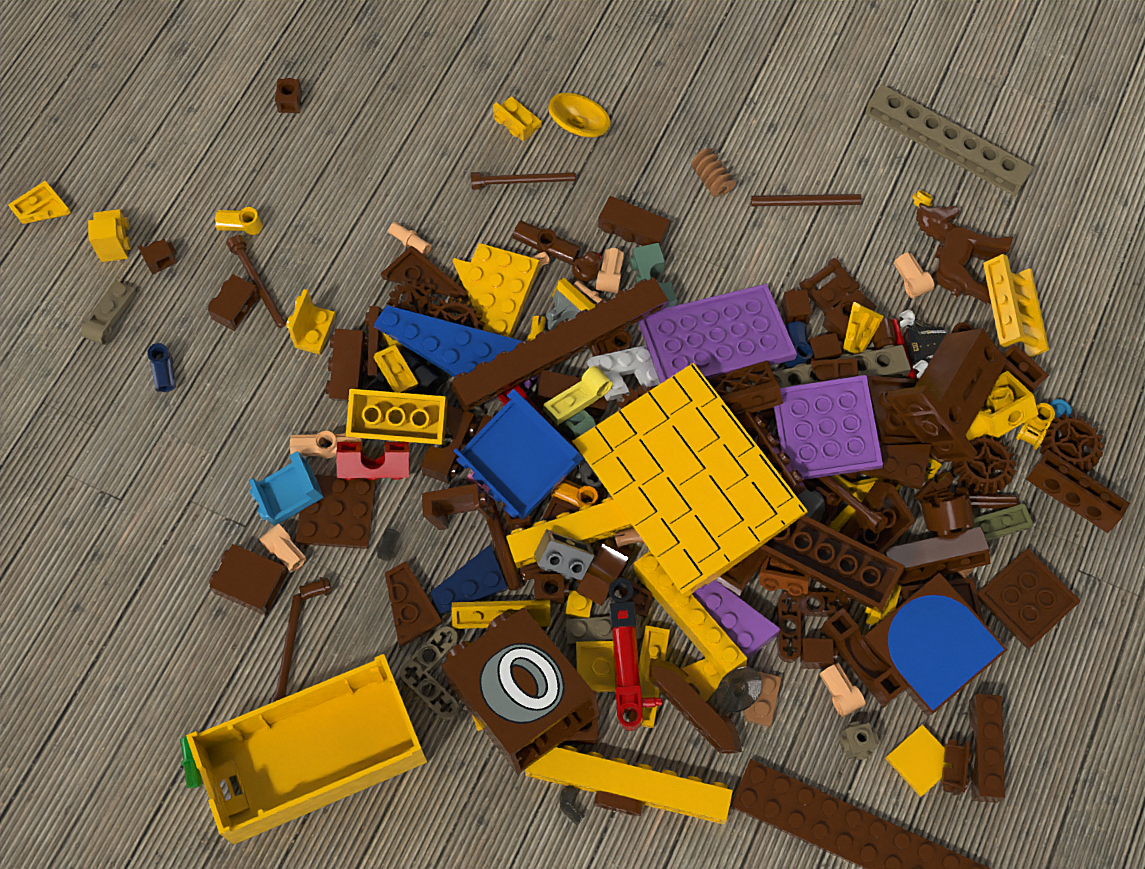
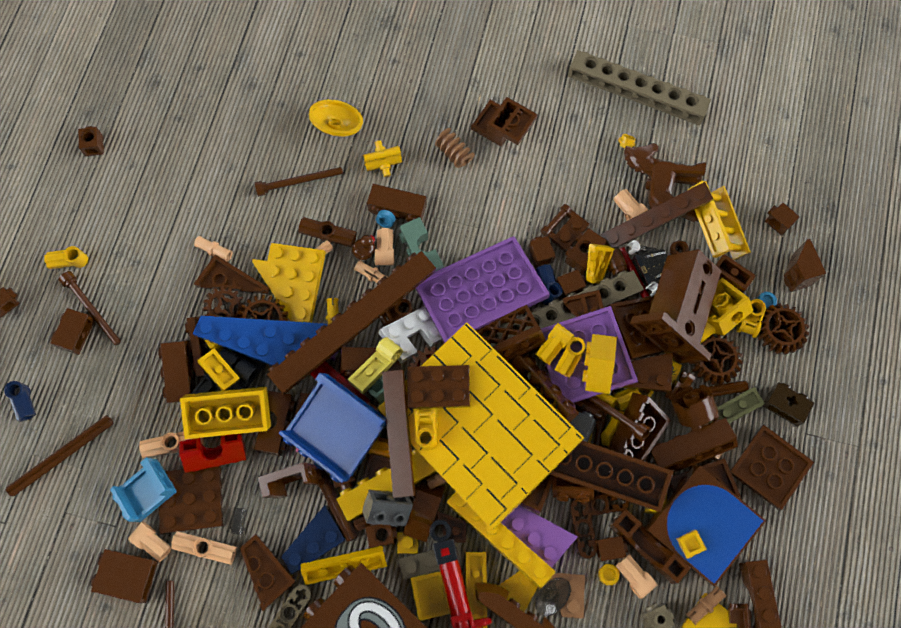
camera: 10 degrees left, 5 degrees up
yellow bracket [286,289,336,355] -> none
reddish brown pin [299,577,332,601] -> none
yellow bracket [493,96,542,142] -> none
piece [545,278,595,330] -> none
reddish brown piece [751,194,862,207] -> none
reddish brown brick [1026,449,1130,533] -> none
none -> reddish brown axle [5,415,114,497]
none -> light nougat piece [171,531,237,565]
none -> yellow pin [363,140,402,177]
none -> dark azure tile [376,210,396,228]
none -> reddish brown tile [382,370,416,498]
none -> reddish brown plate [407,365,470,409]
none -> yellow piece [415,409,438,450]
none -> reddish brown bracket [471,97,538,147]
none -> yellow piece [536,323,575,365]
none -> yellow piece [554,337,586,378]
none -> yellow brick [582,334,617,394]
none -> yellow tile [598,564,620,585]
none -> reddish brown plate [601,182,714,248]
none -> yellow tile [676,529,707,559]
none -> medium nougat pin [686,586,726,625]
none -> dark brown brick [763,382,815,426]
none -> reddish brown brick [765,202,800,236]
none -> reddish brown slope [783,239,826,292]

